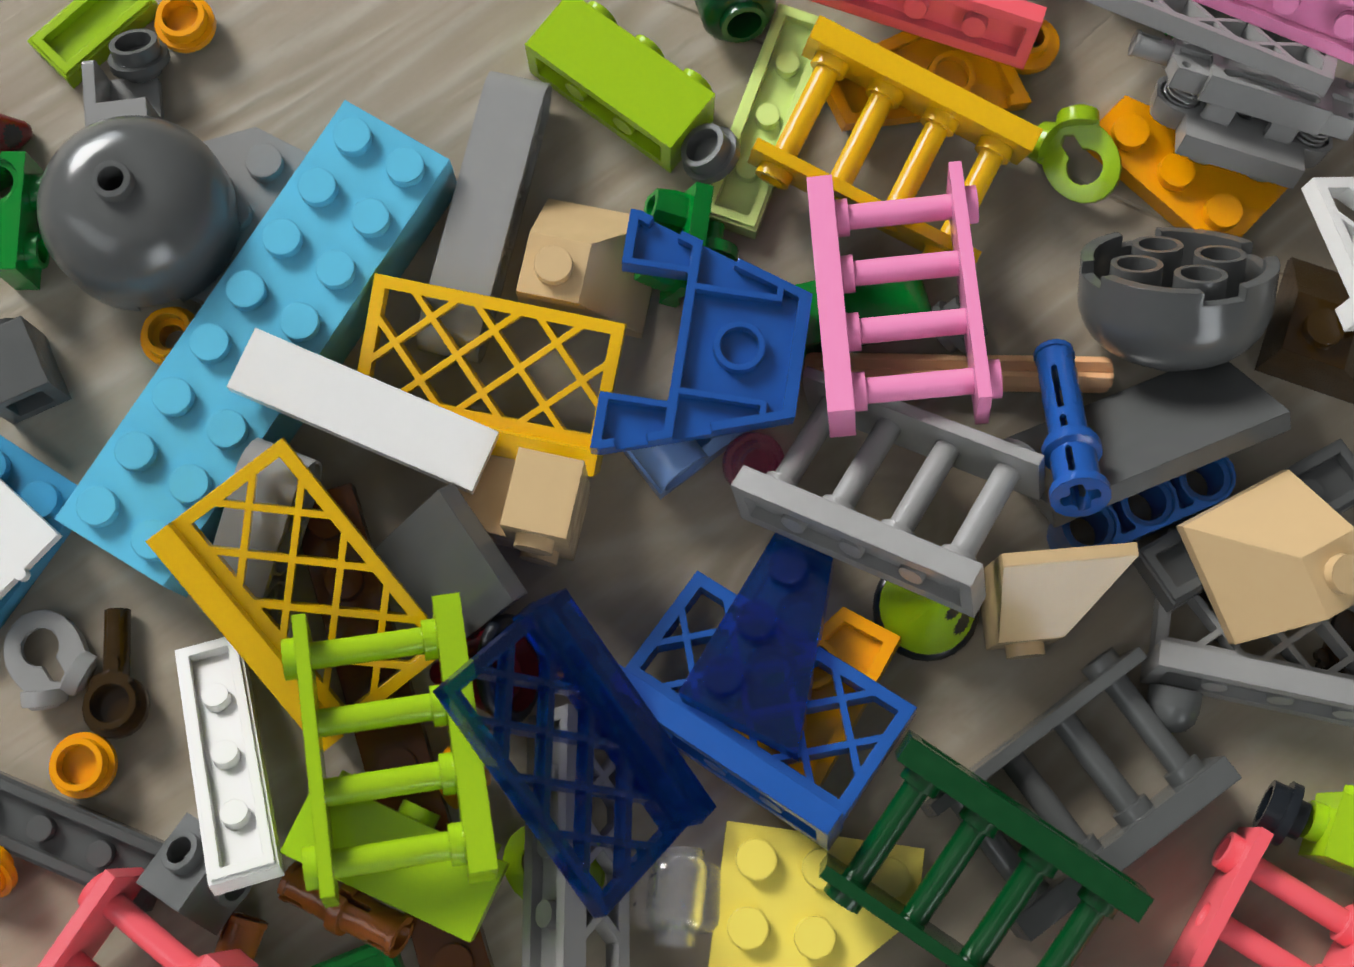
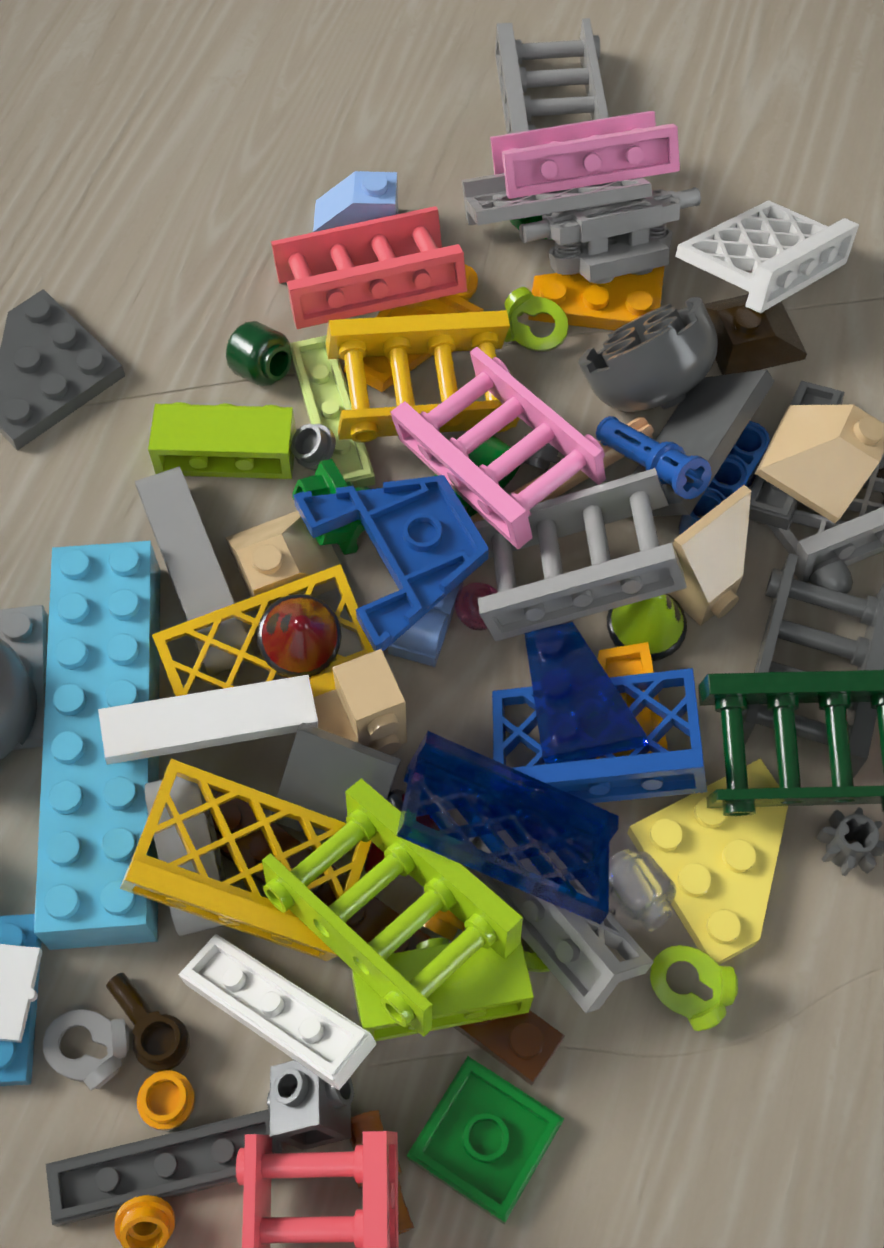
camera: 35 degrees left, 15 degrees down
light orange plate [140,307,195,366] -> none
dark orange pin [277,861,414,958] -> none
none -> dark red hat [257,594,342,677]

